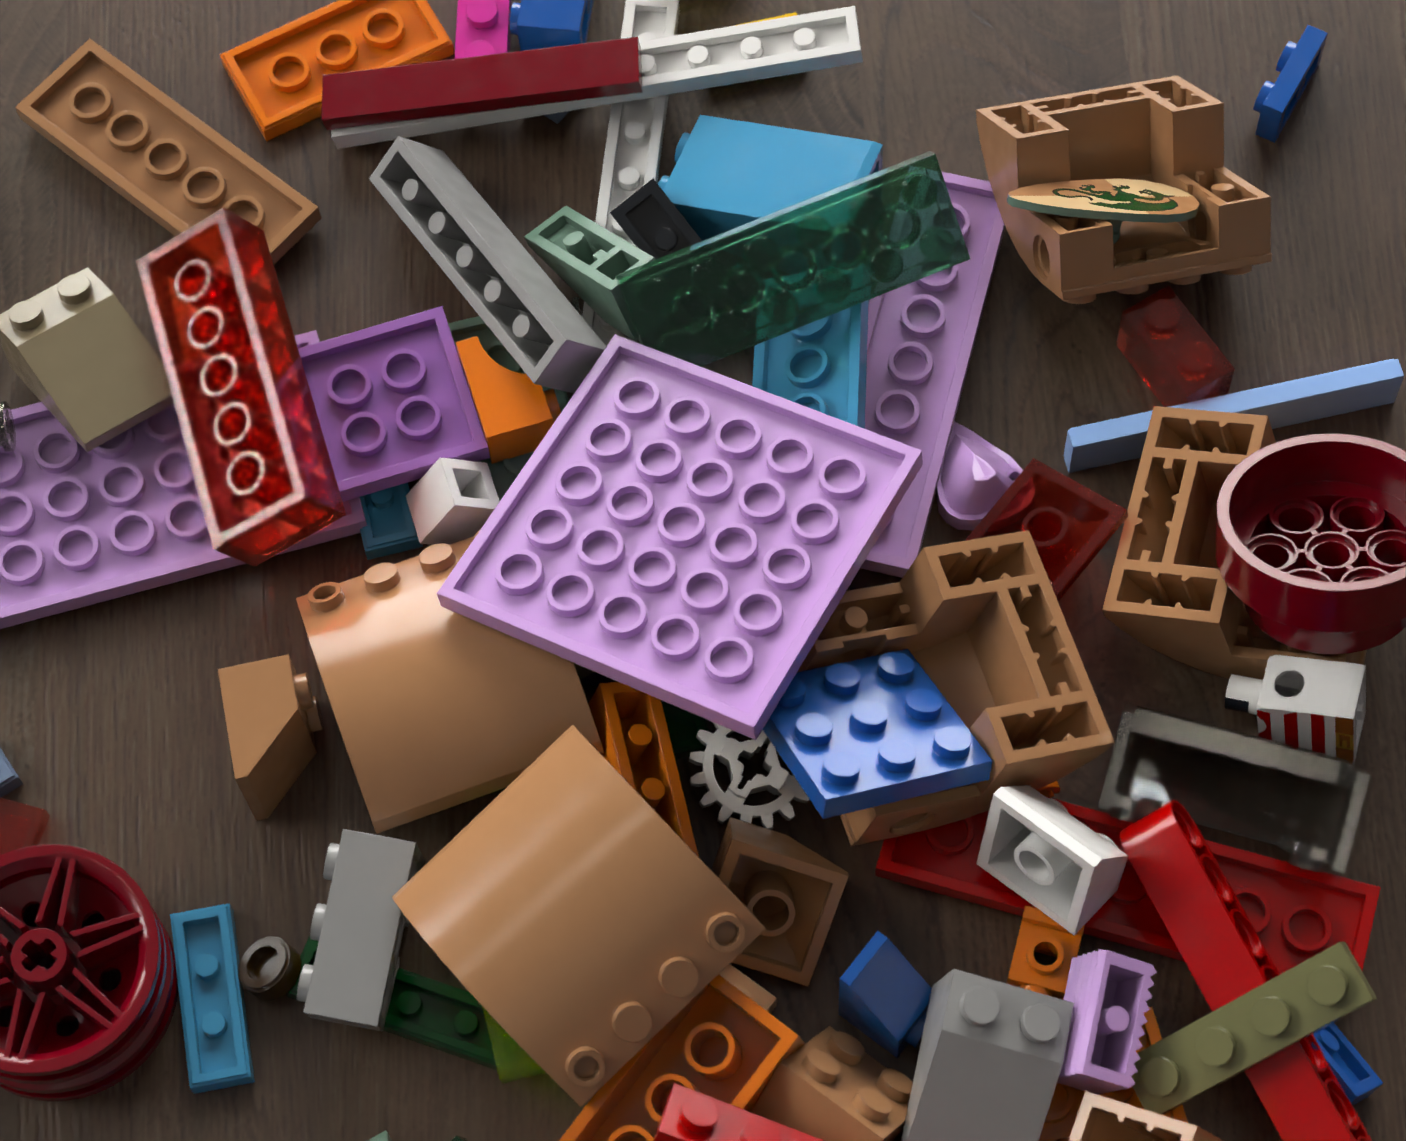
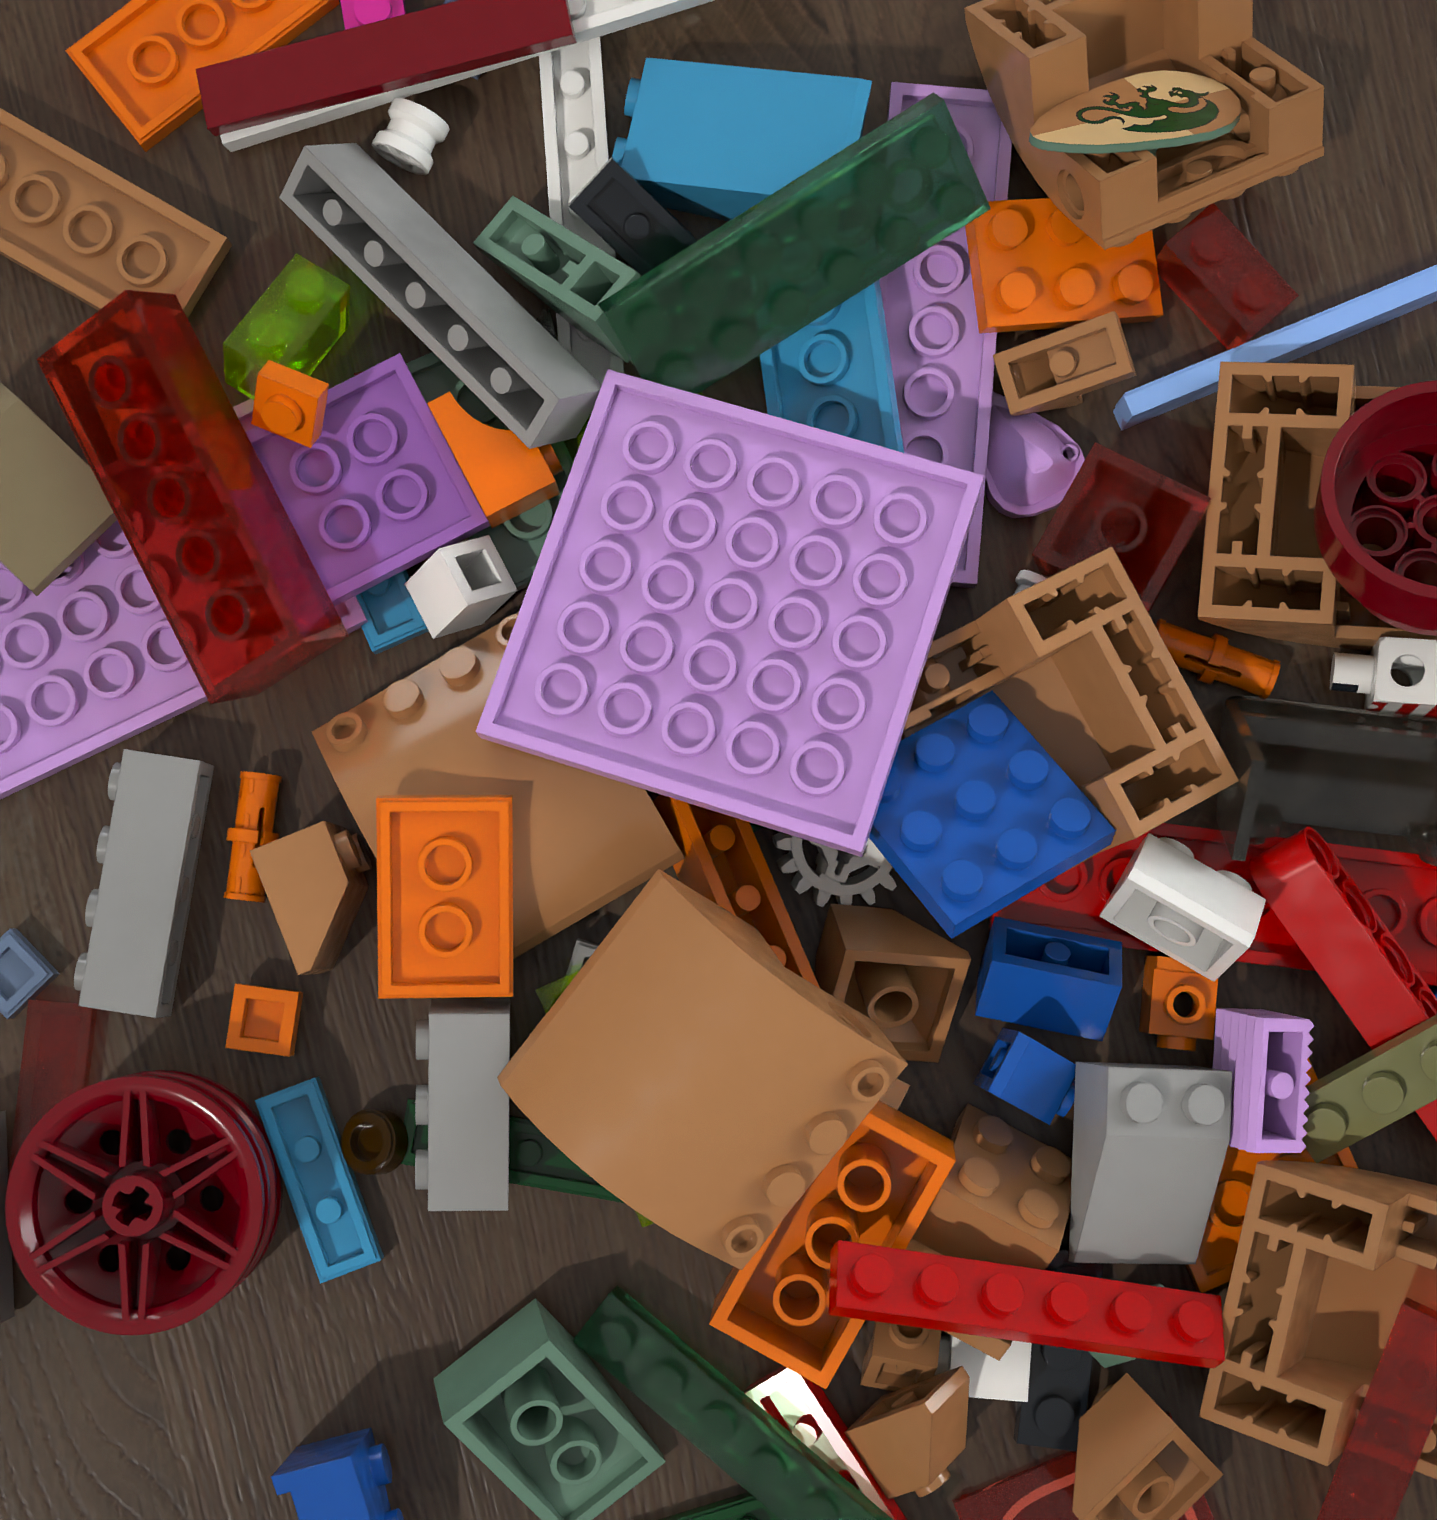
camera: 15 degrees left, 20 degrees up
none -> light grey brick [74,749,214,1018]
none -> clear neon green brick [223,253,350,400]
none -> orange pin [223,771,282,903]
none -> orange plate [225,983,303,1057]
none -> orange plate [251,360,329,448]
none -> white wheel [372,98,450,175]
none -> orange tile [376,795,513,999]
none -> orange plate [963,198,1164,334]
none -> blue brick [975,916,1122,1041]
none -> medium nougat slope [993,311,1137,416]
none -> orange pin [1155,618,1281,699]

